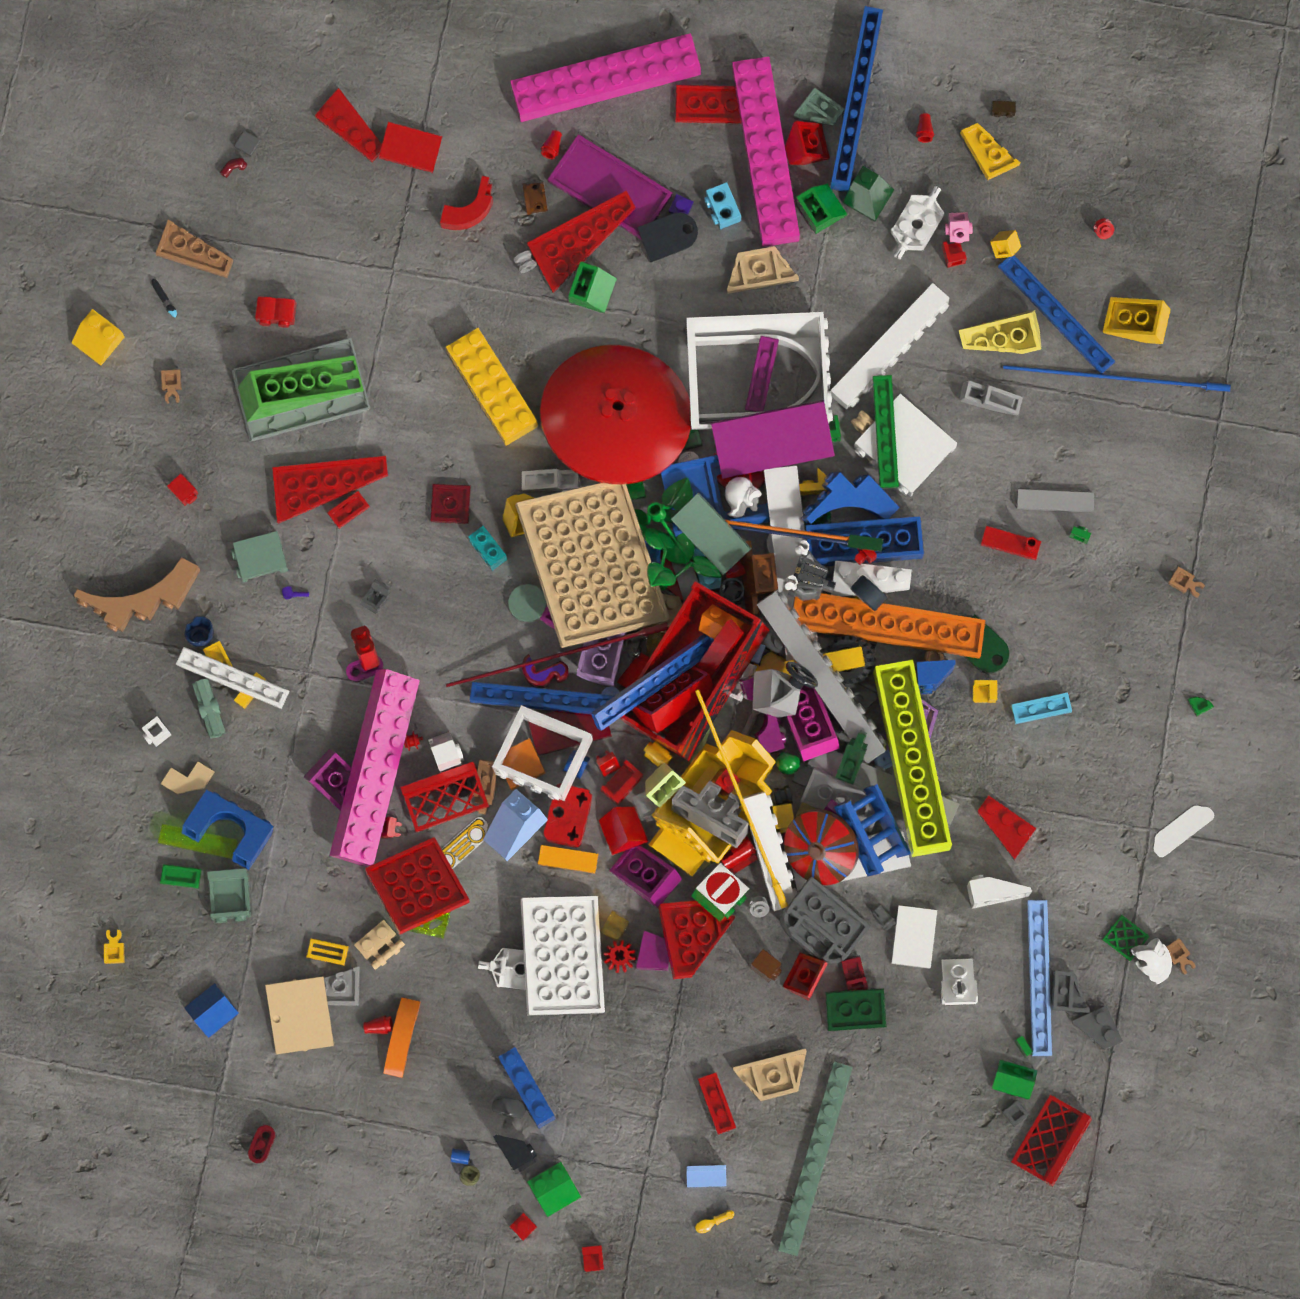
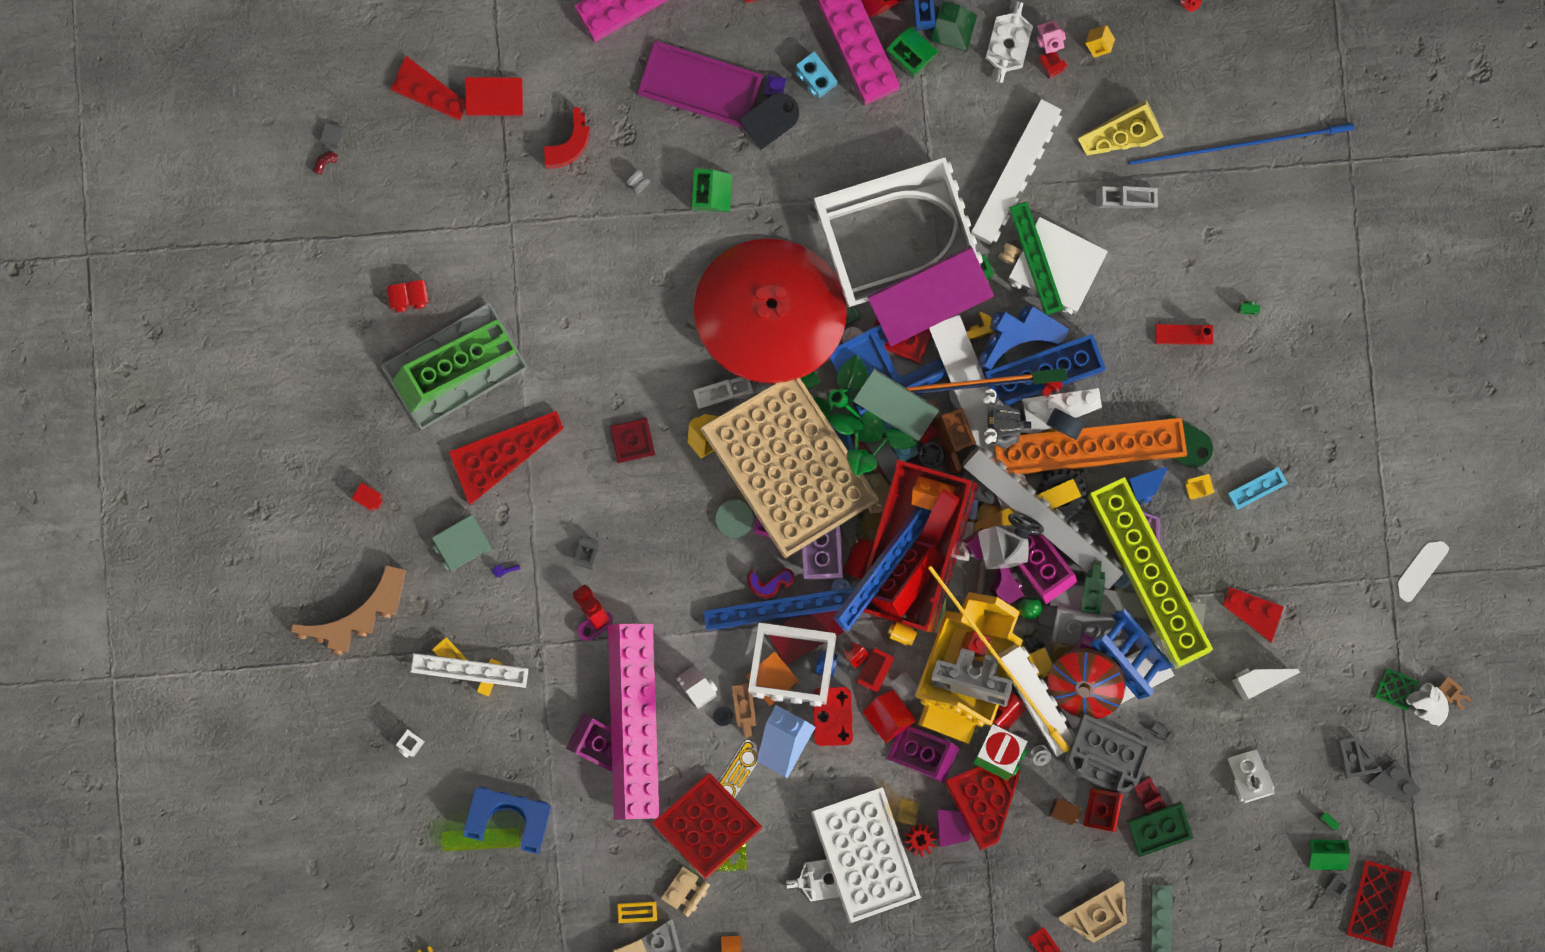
camera: 25 degrees left, 5 degrees up
yellow slope [71,309,125,366] -> none
black piece [151,279,177,317] -> none
medium nougat wing [156,219,233,278] -> none
green tile [160,864,202,889] -> none
medium nougat plate [161,369,182,403] -> none
tan tile [161,762,215,795] -> none
dark blue hair [184,616,214,647] -> none
sand green piece [192,679,226,738] -> none
sand green panel [207,868,251,923] -> none
red plate [327,491,370,529] -> none
tile [381,817,402,838] -> none
red fence [400,762,489,832] -> none
red wheel [404,730,423,751] -> none
yellow brick [446,328,538,446] -> none
dark red piece [446,622,669,687] -> none
teal brick [468,525,507,571] -> none
reddish brown piece [522,182,548,215] -> none
red wing [527,190,636,293] -> none
light orange tile [538,845,598,874] -> none
red cone [541,130,562,159] -> none
yellowish green torso [645,763,686,808] -> none
white hair [725,477,762,518] -> none
tan wing [727,246,799,294] -> none
magenta tile [745,336,779,412] -> none
white tile [892,906,937,969] -> none
medium nougat tile [924,650,944,661] -> none
blue tile [998,255,1115,374] -> none
light grey tile [1017,489,1094,513] -> none
light blue tile [1027,900,1052,1056] -> none
yellow slope [1103,297,1171,344] -> none
medium nougat plate [1168,566,1205,598] -> none
green tile [1188,697,1214,717] -> none

